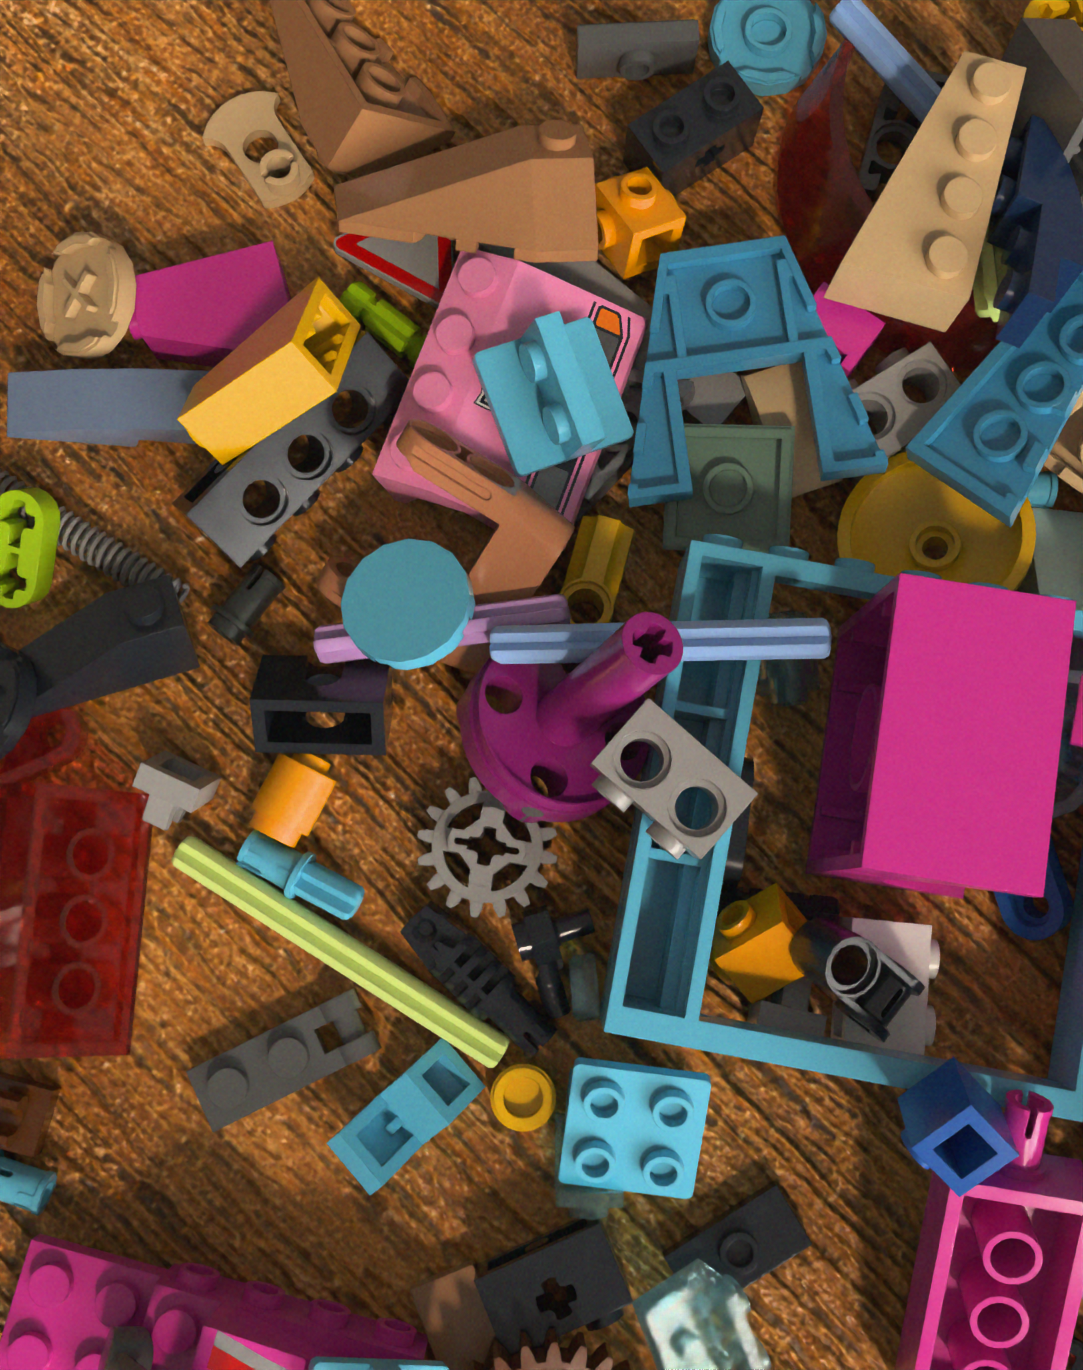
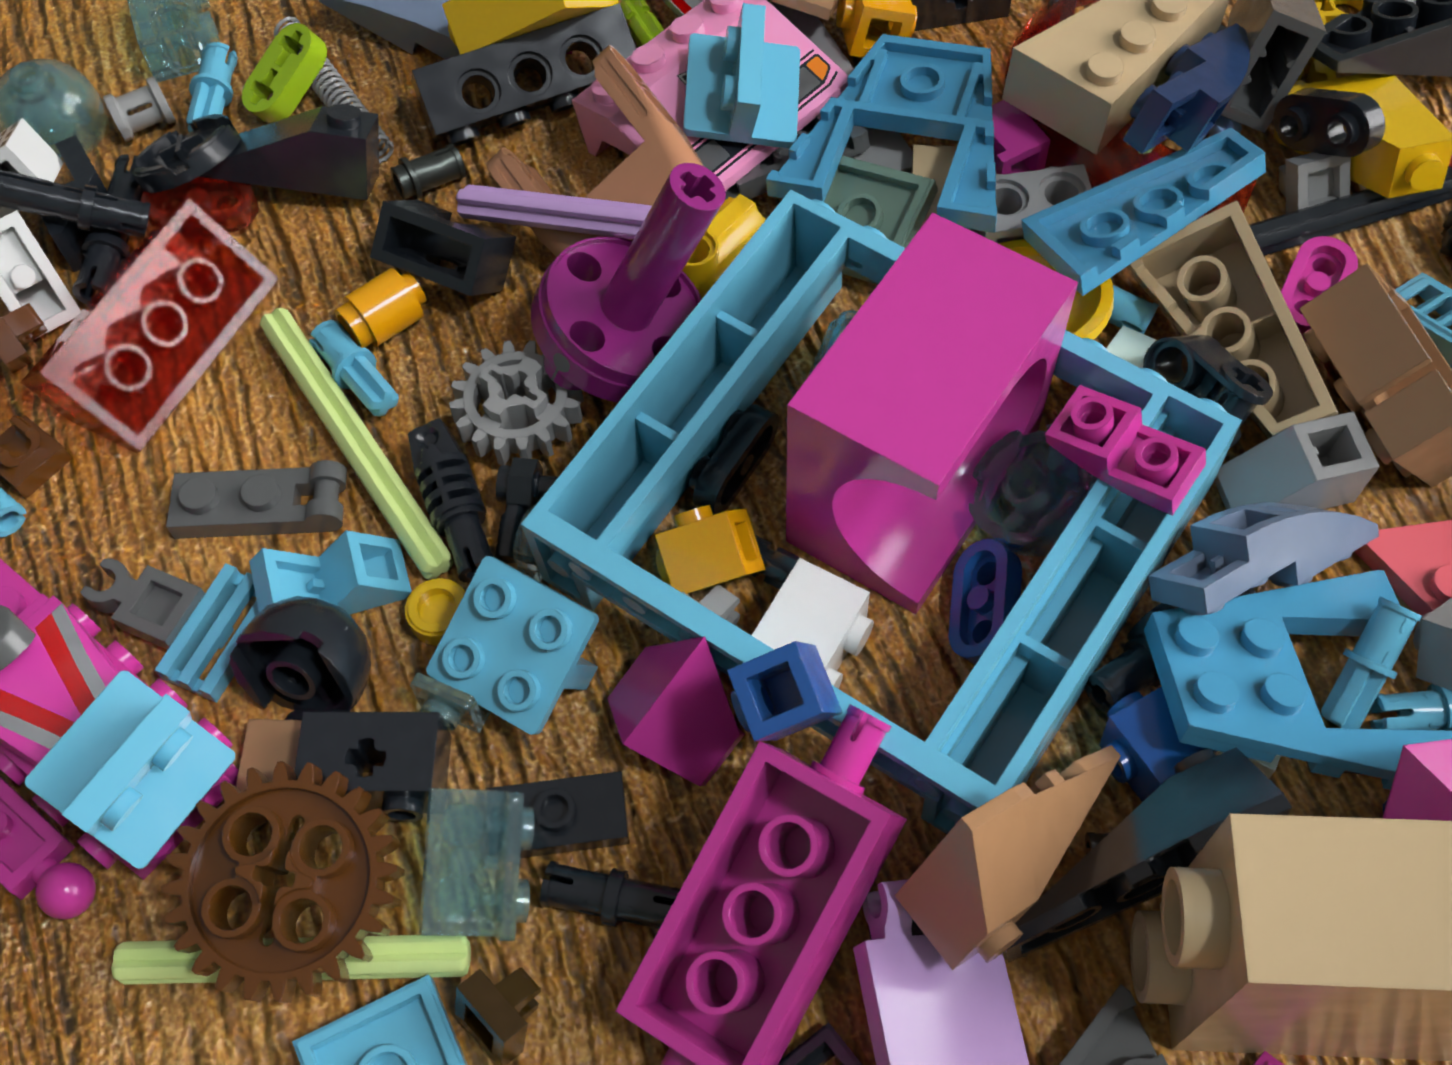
camera: 30 degrees right, 20 degrees down
light grey tile [132,751,222,831] -> none
medium azure tile [340,539,476,671] -> none
light blue axle [489,618,831,664] -> none
light grey brick [589,698,758,860] -> none
black piece [791,918,925,1043] -> none
none -> dark grey plate [80,558,205,650]
none -> medium azure tile [155,563,259,703]
none -> black cylinder [229,596,371,720]
none -> black pin [540,861,681,929]
none -> dark pink slope [607,636,745,786]

